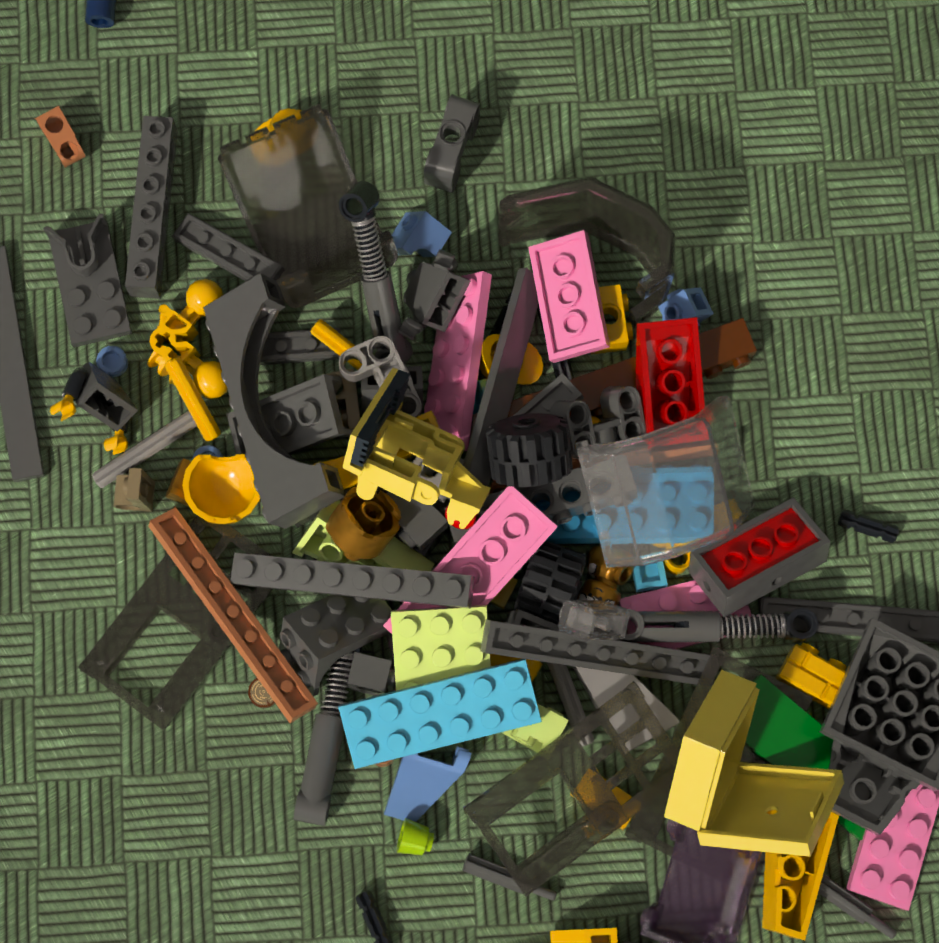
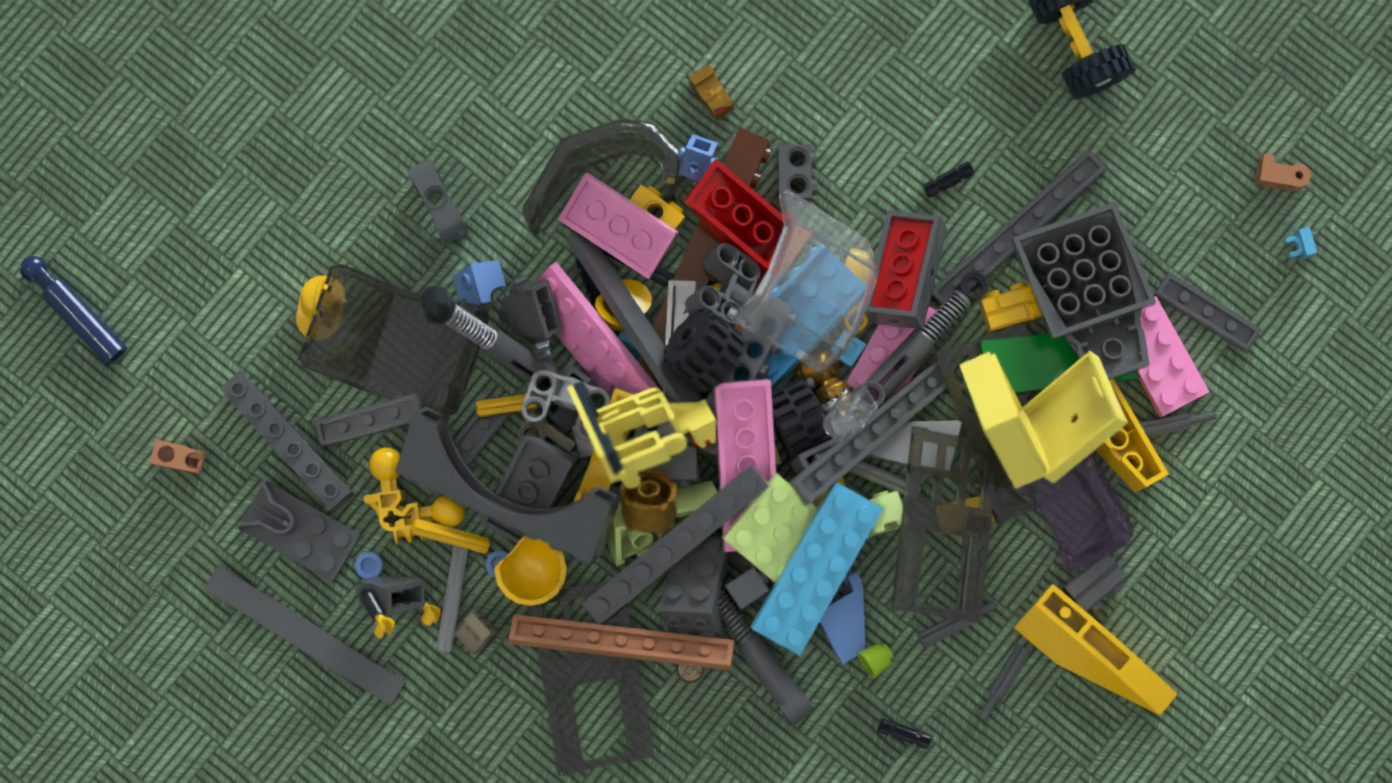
camera: 45 degrees left, 5 degrees up
pearl gold tile [165,458,191,507] -> none
none -> pearl gold leg [689,64,735,121]
none -> dark grey brick [778,144,817,204]

